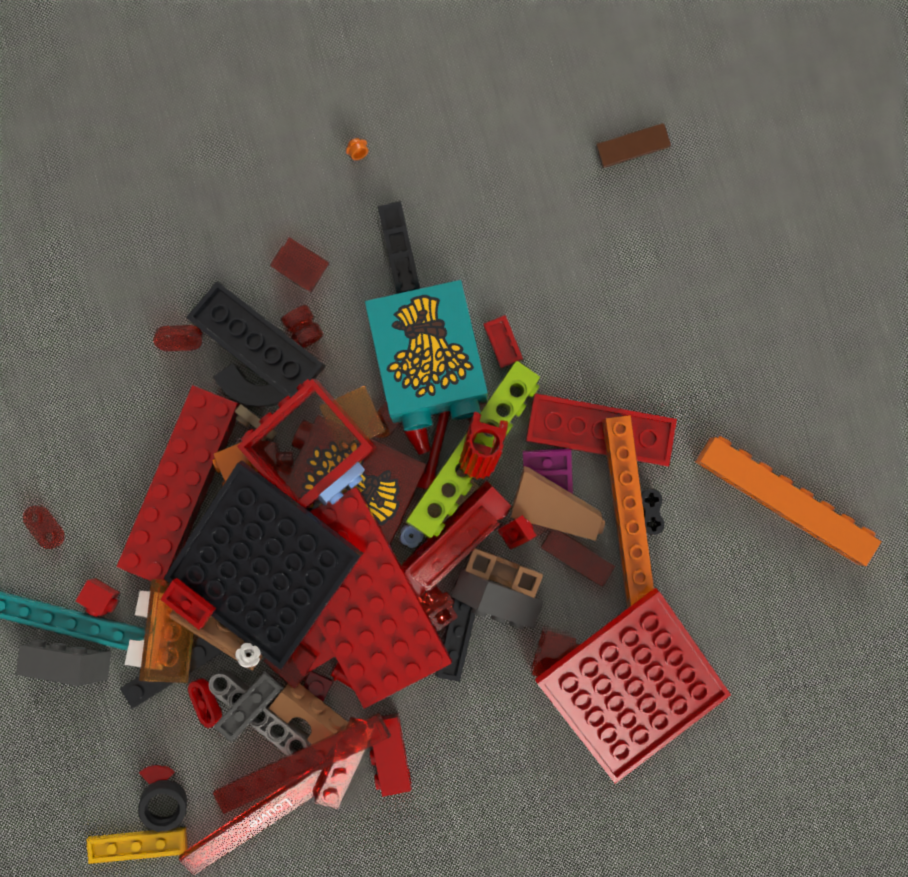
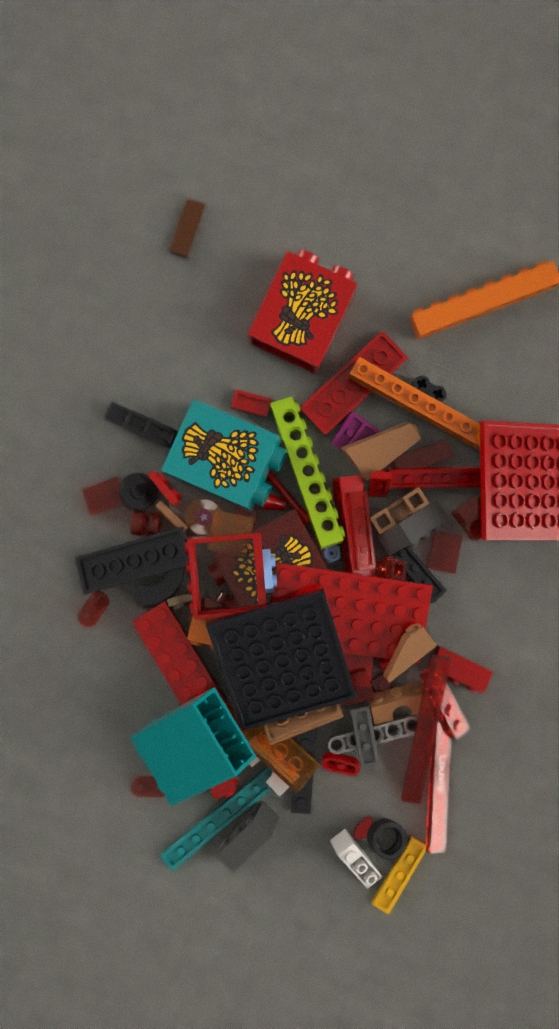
camera: 50 degrees left, 0 degrees up
red plate [160,578,216,630] -> none
white plate [235,643,261,668] -> none
orange plate [346,138,369,160] -> none
red piece [459,411,508,480] -> none
none -> black tile [119,473,157,511]
none -> teal brick [130,687,257,806]
none -> red plate [148,470,182,508]
none -> medium nougat tile [156,501,188,533]
none -> clear orange tile [185,498,223,536]
none -> red brick [247,249,358,375]
none -> white slope [330,829,383,889]
none -> medium nougat slope [383,623,437,683]
none -> red tile [388,467,481,489]
none -> clear red plate [427,531,463,574]

